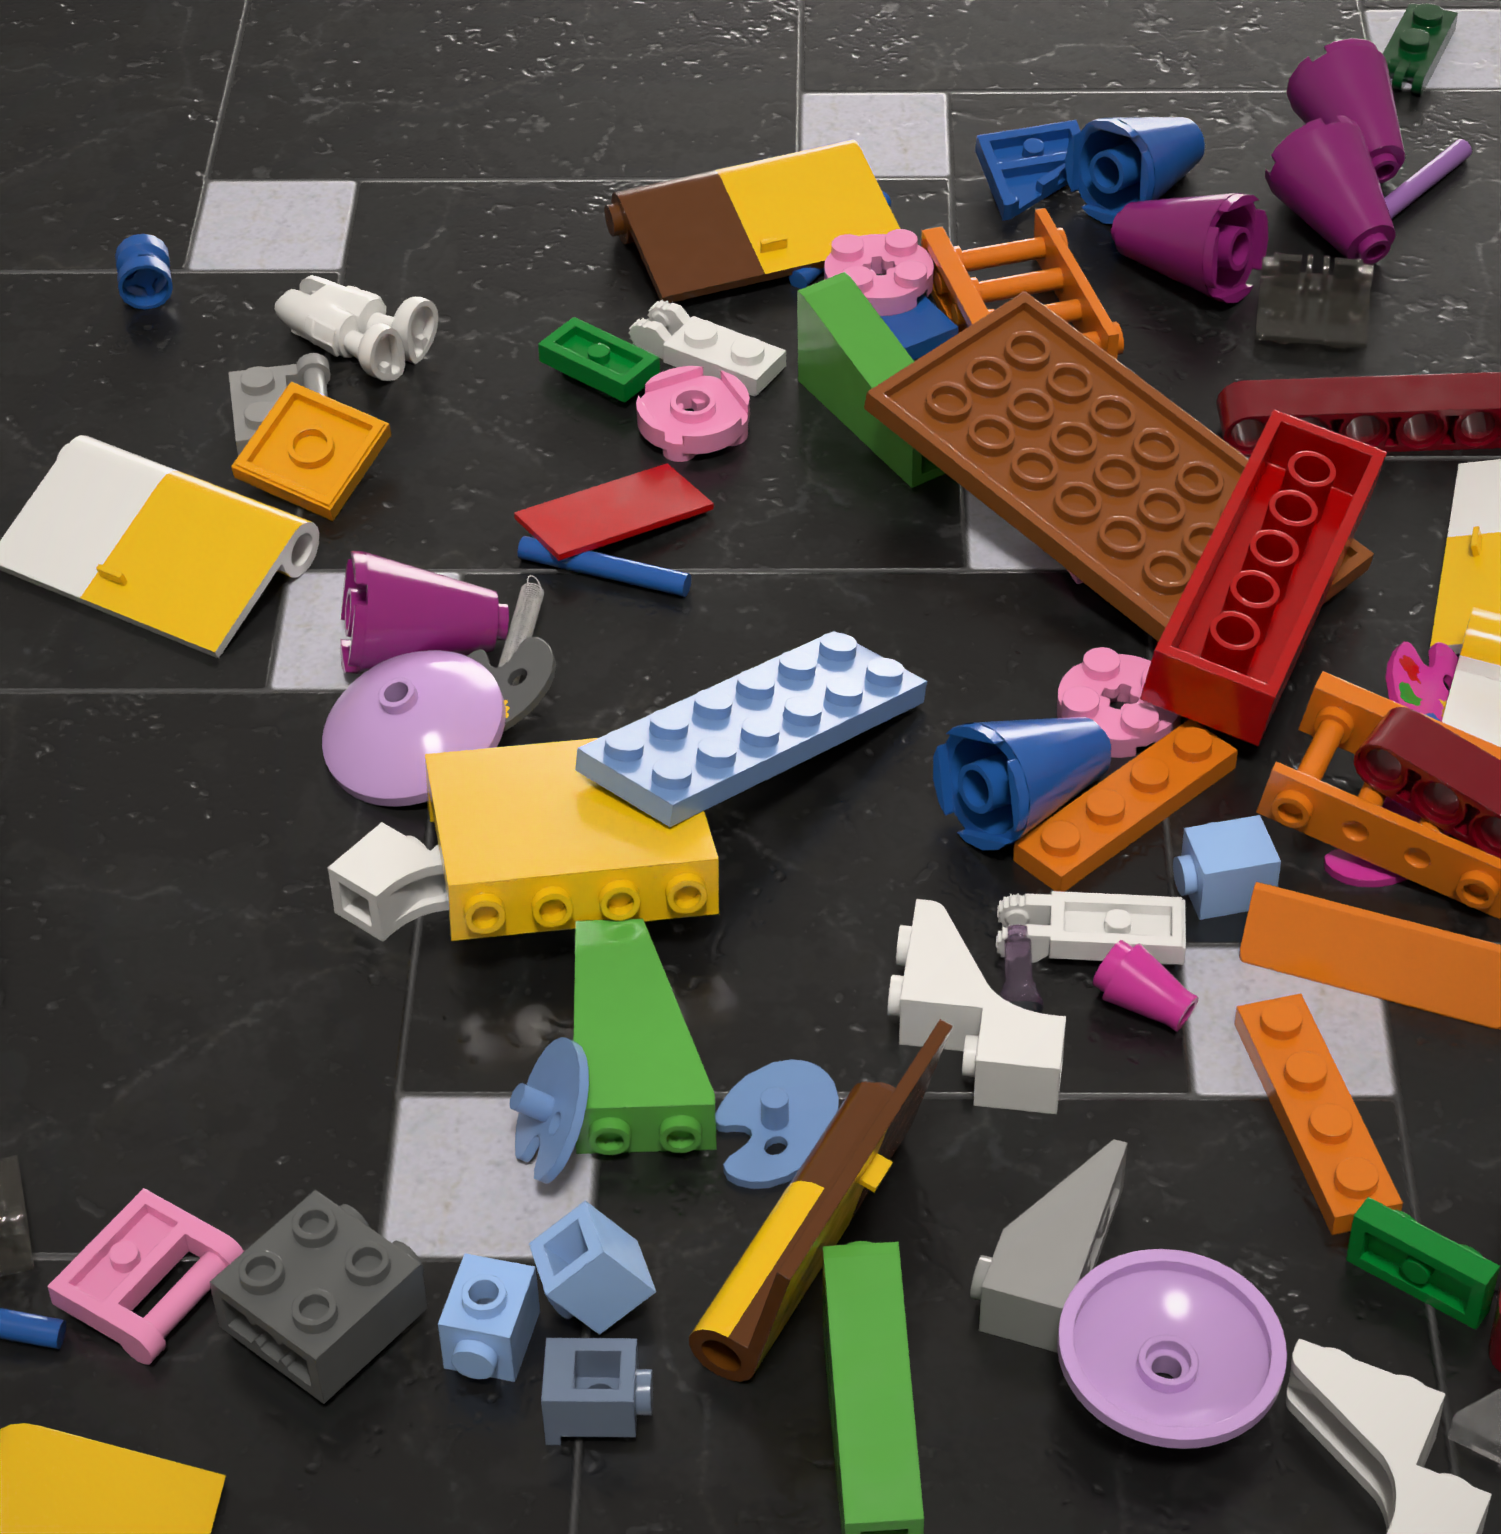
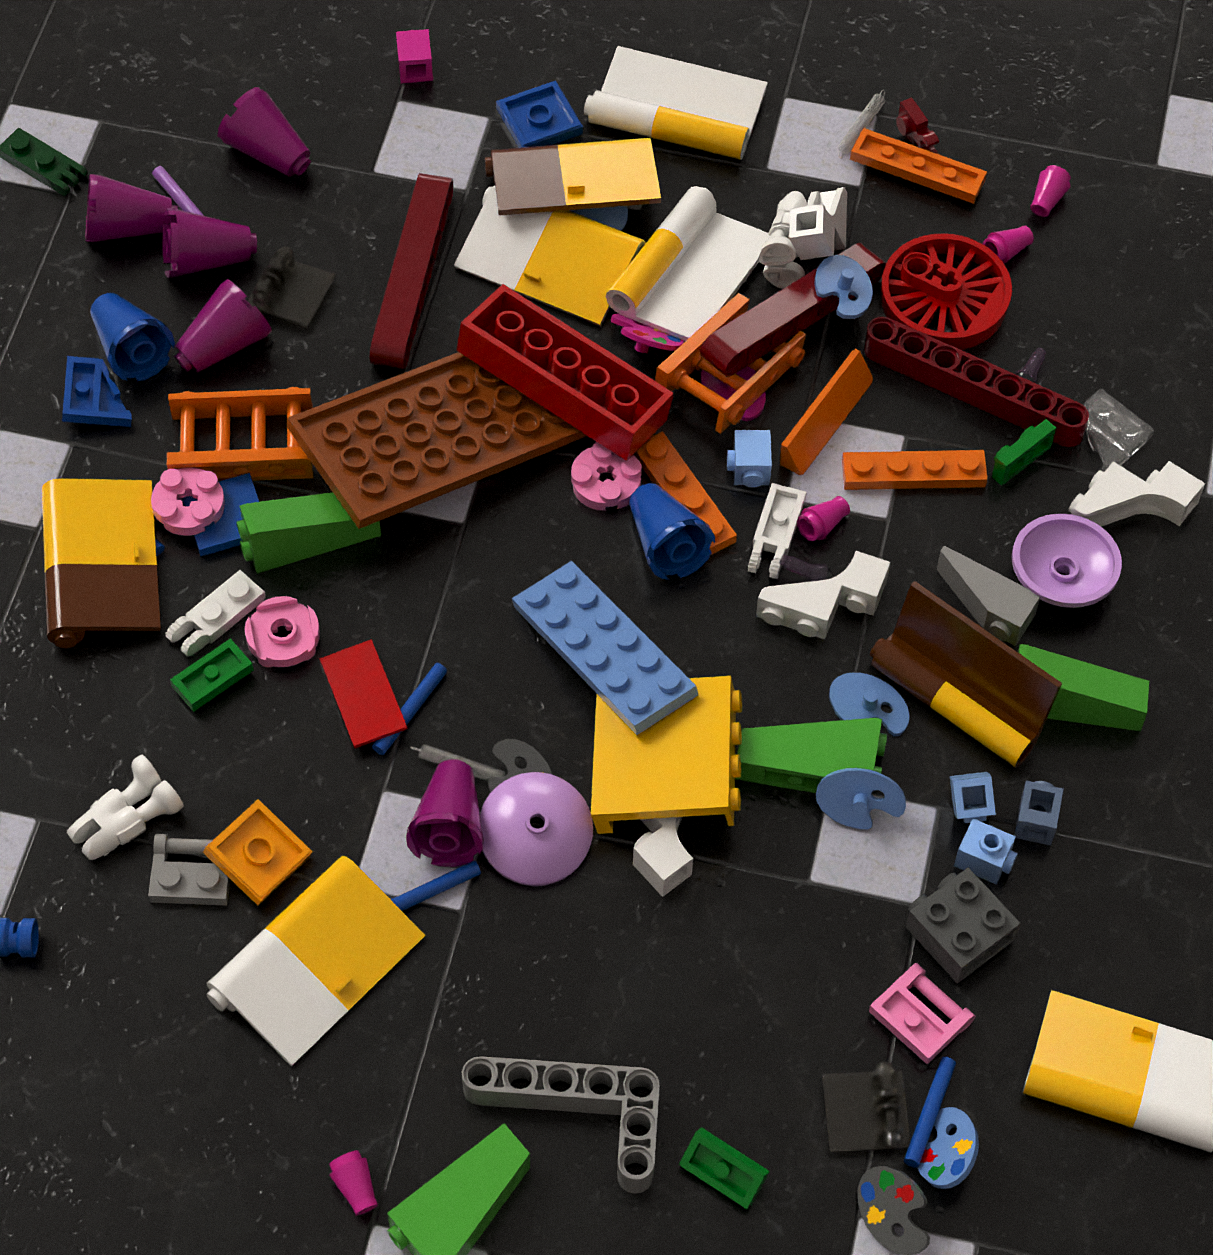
camera: 80 degrees left, 15 degrees up
none -> blue bar [391,860,481,911]

